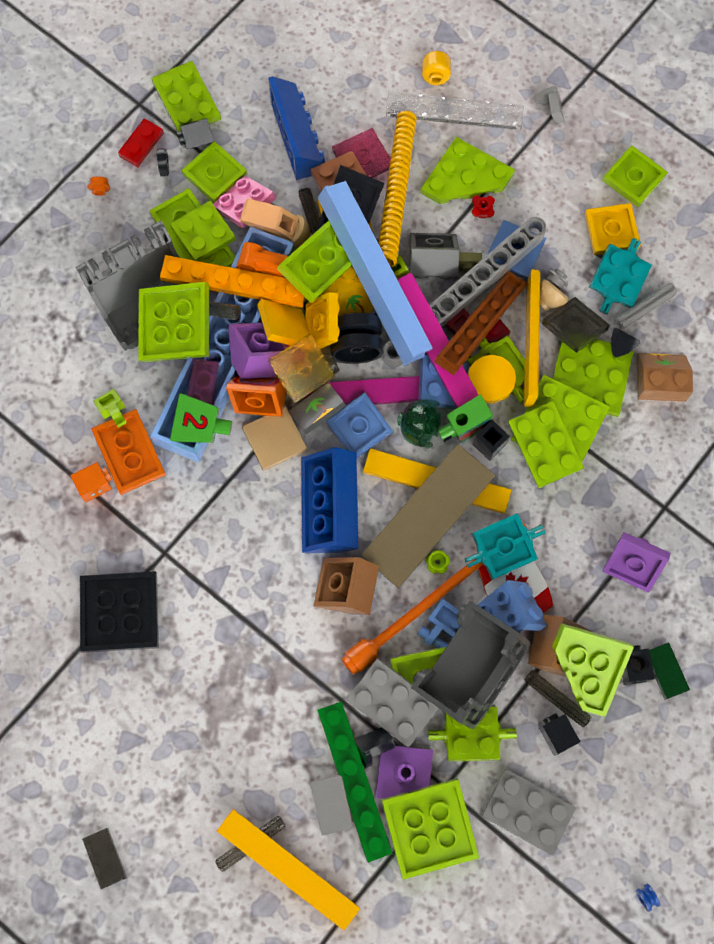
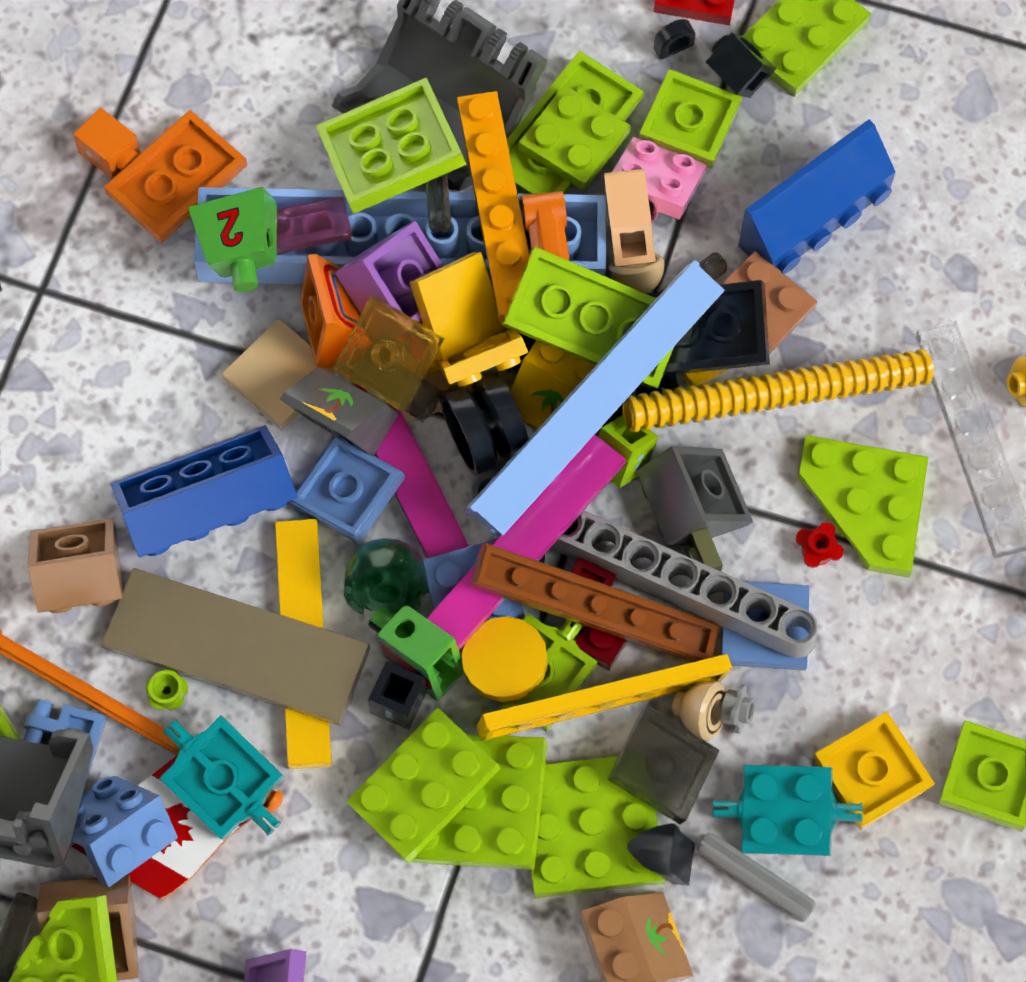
camera: 70 degrees right, 5 degrees down
lime plate [93,389,127,428] -> none
clear pink tile [332,128,391,178] -> none

